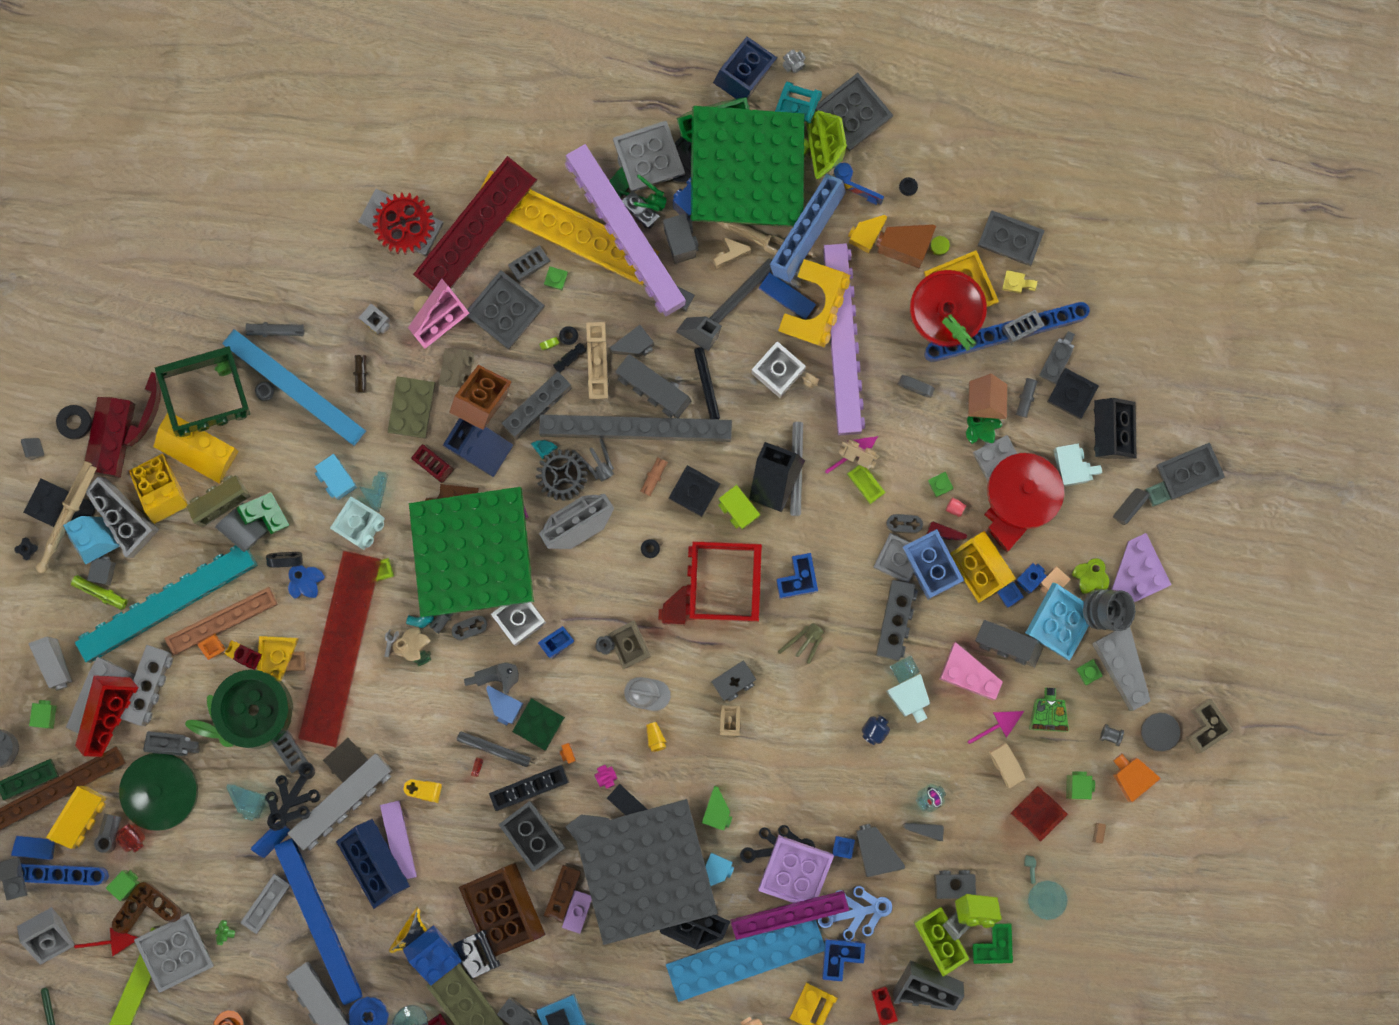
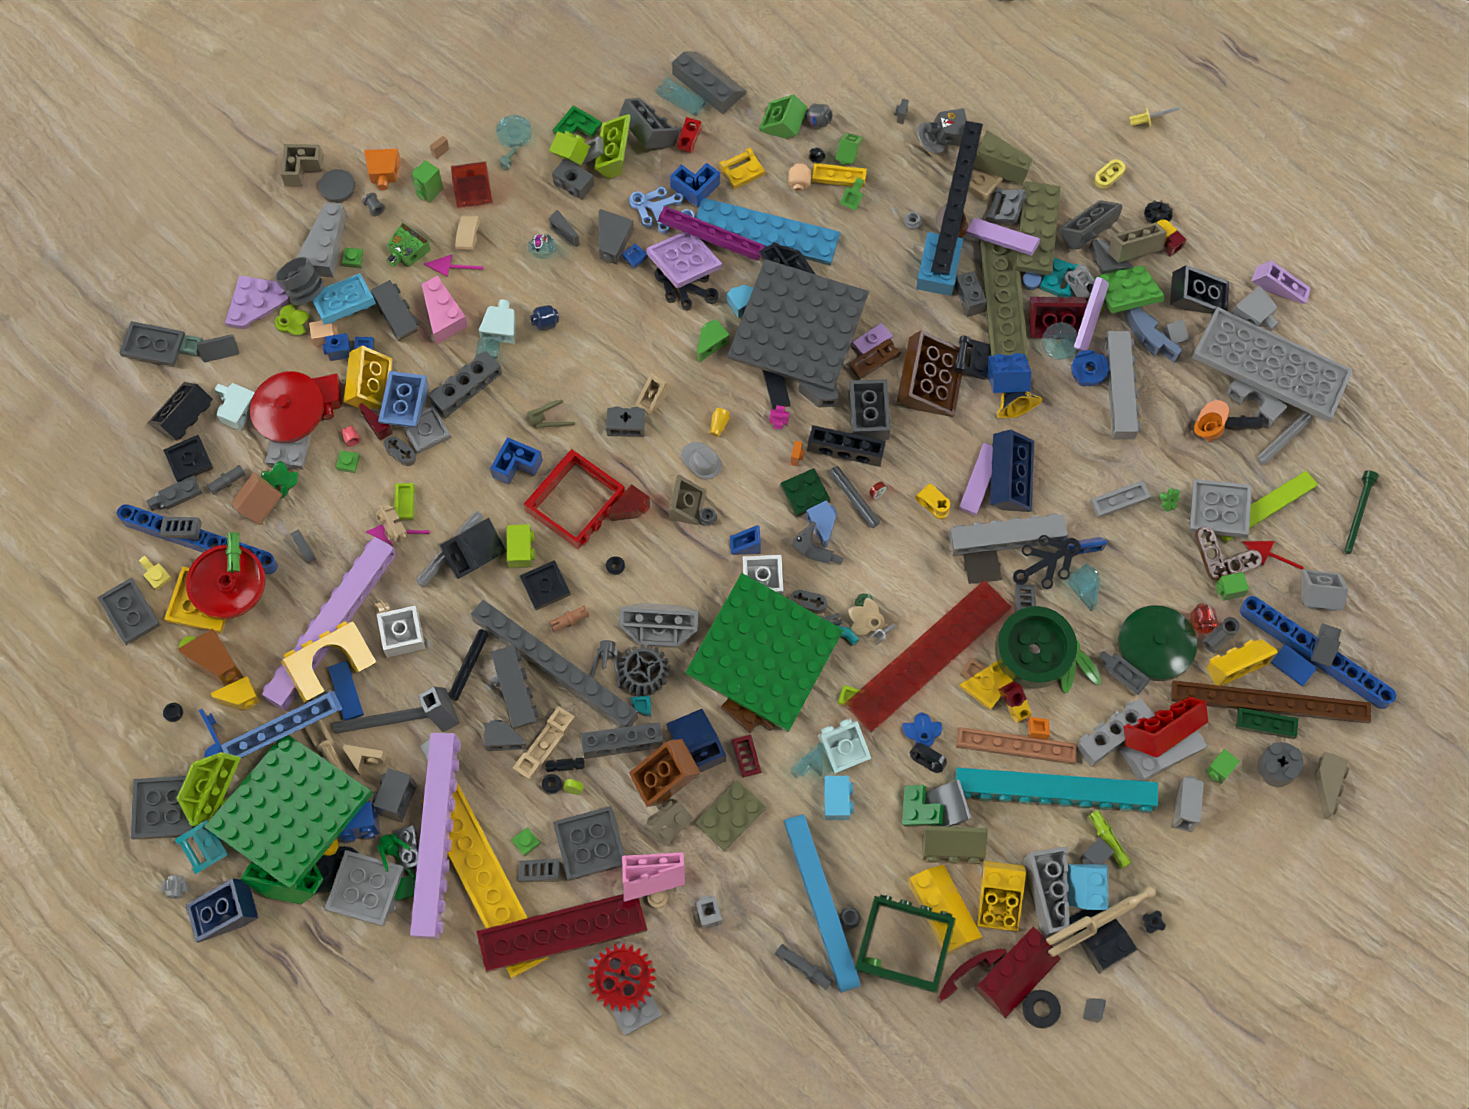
camera: 145 degrees left, 15 degrees down
blue beam [274,838,363,1005] -> none
dark brown axle [353,355,368,393] -> none

